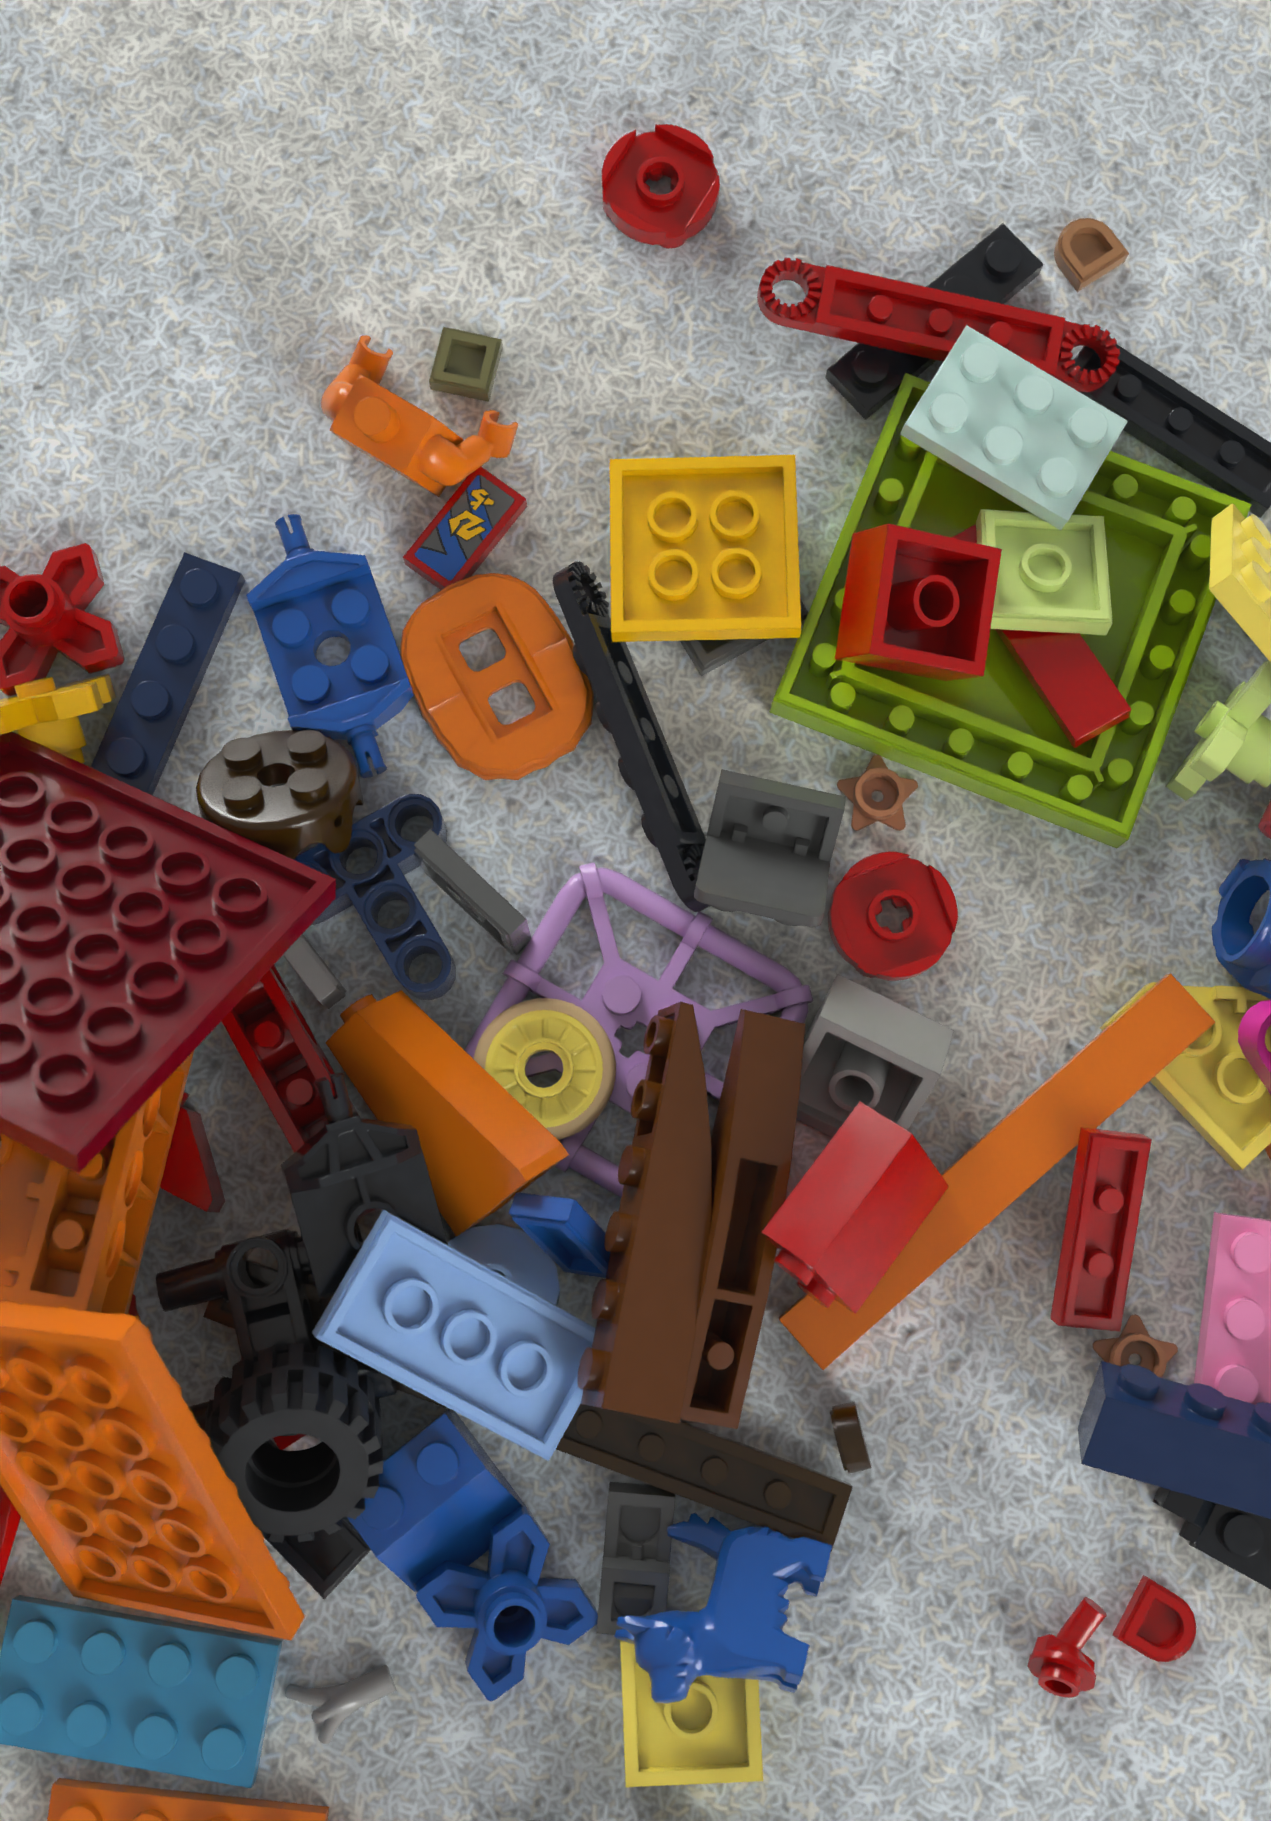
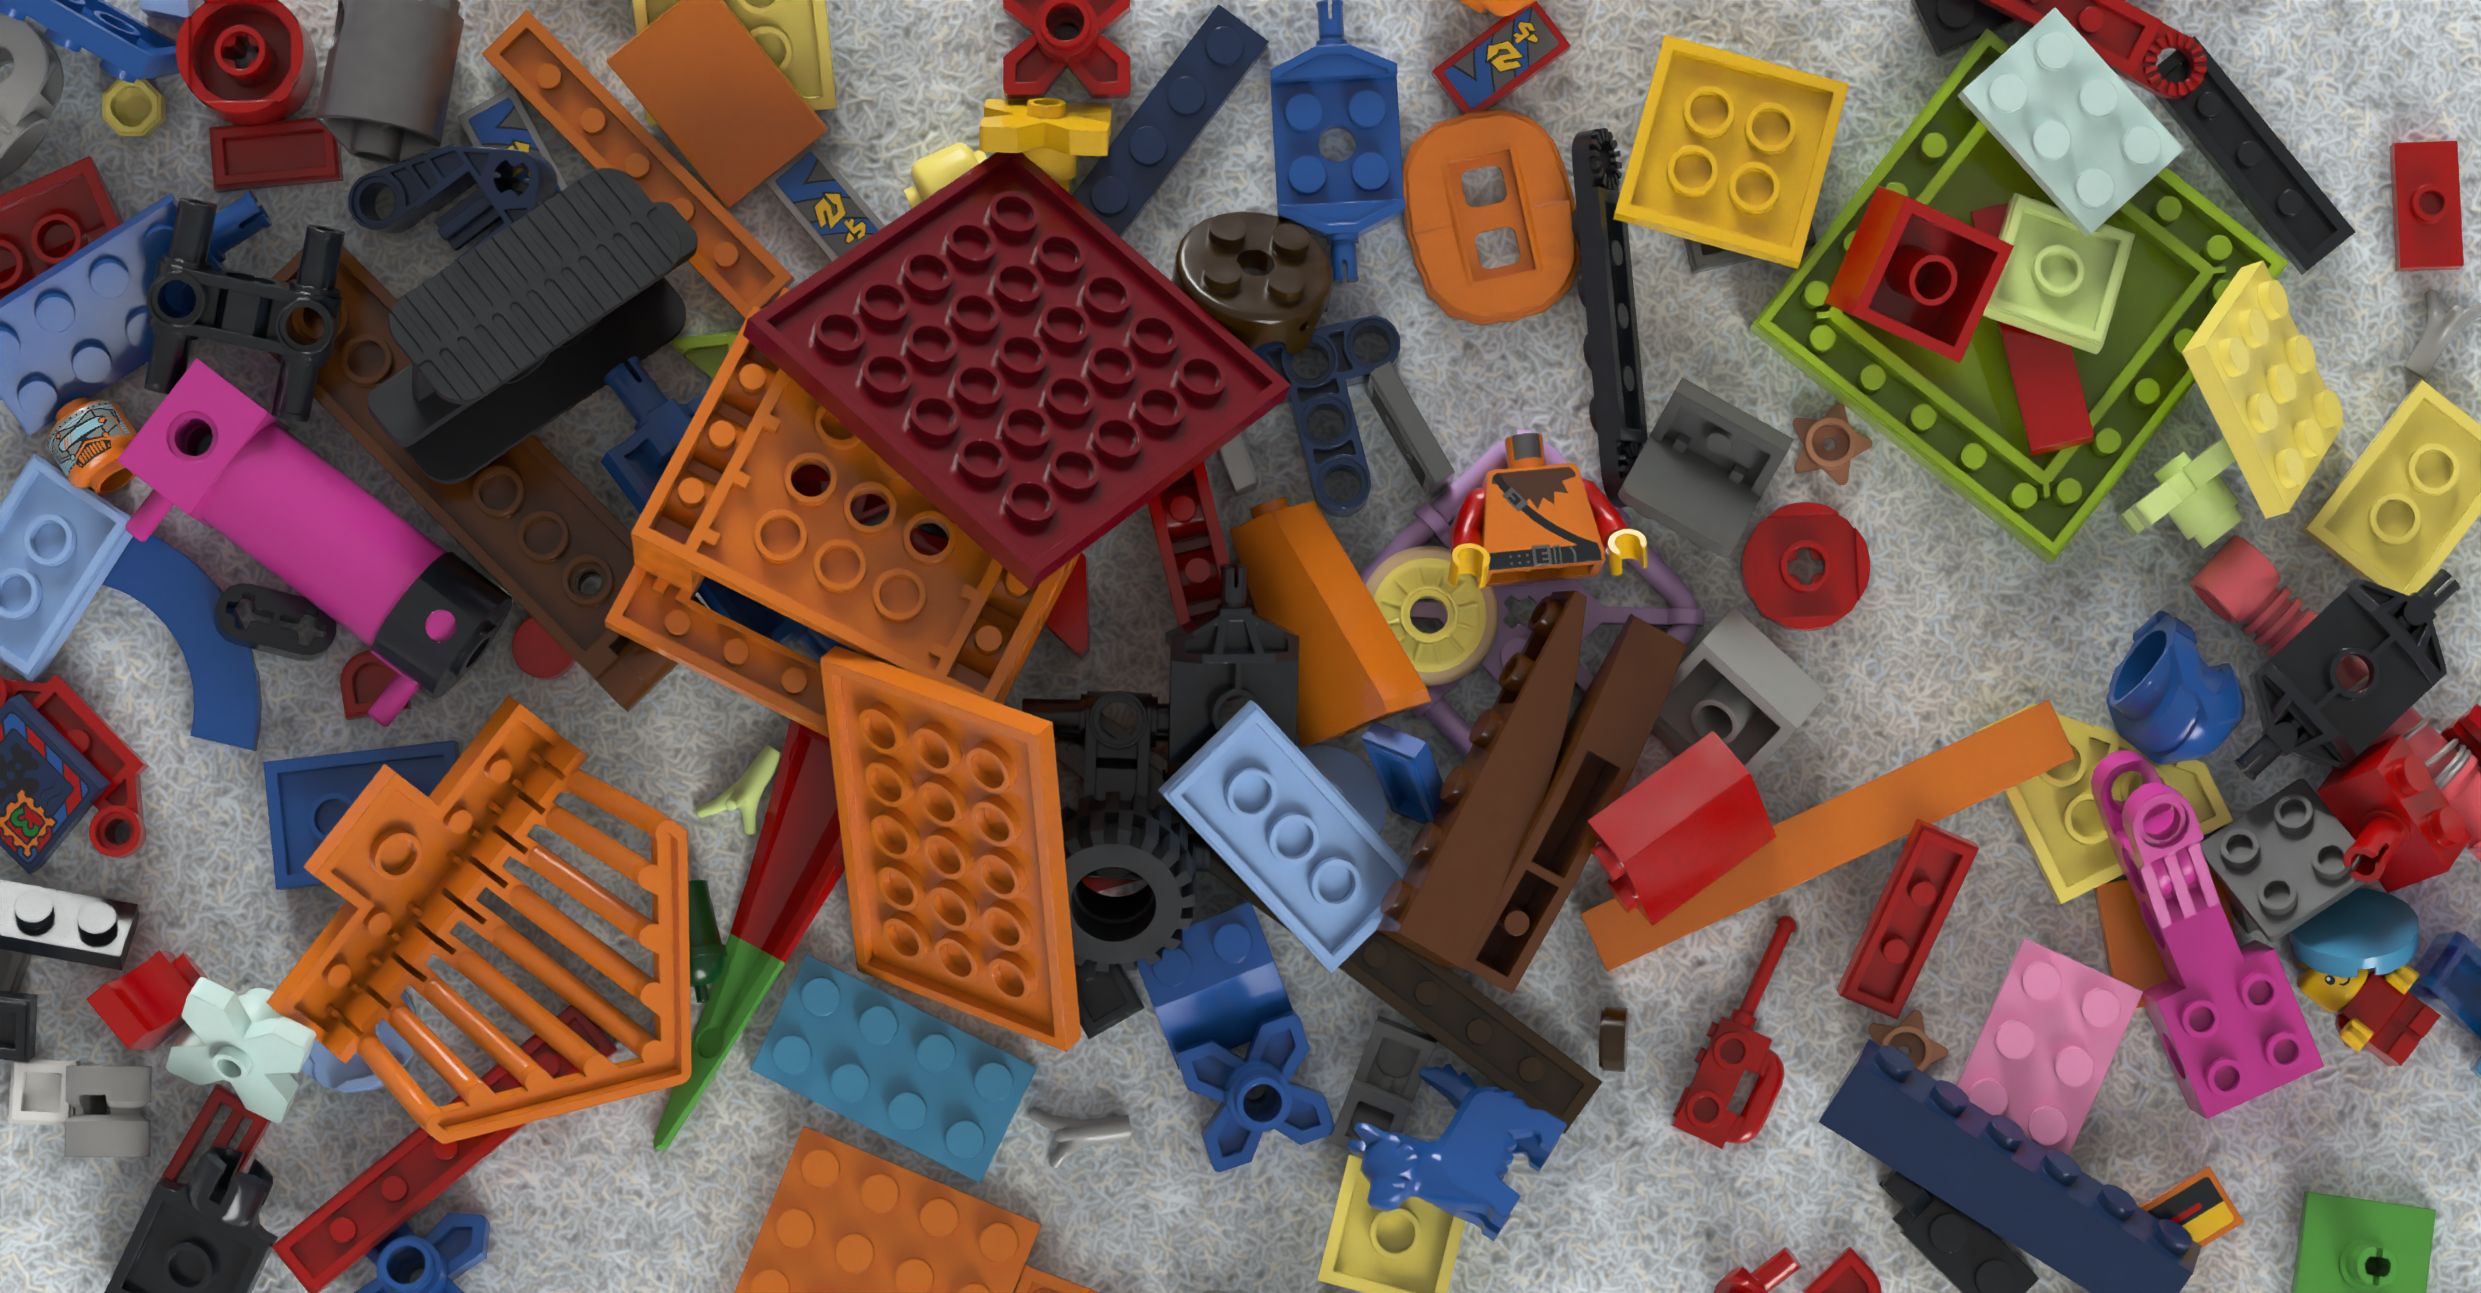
camera: 20 degrees right, 5 degrees up
none -> torso [1447,433,1648,588]
none -> red piece [1671,915,1796,1149]

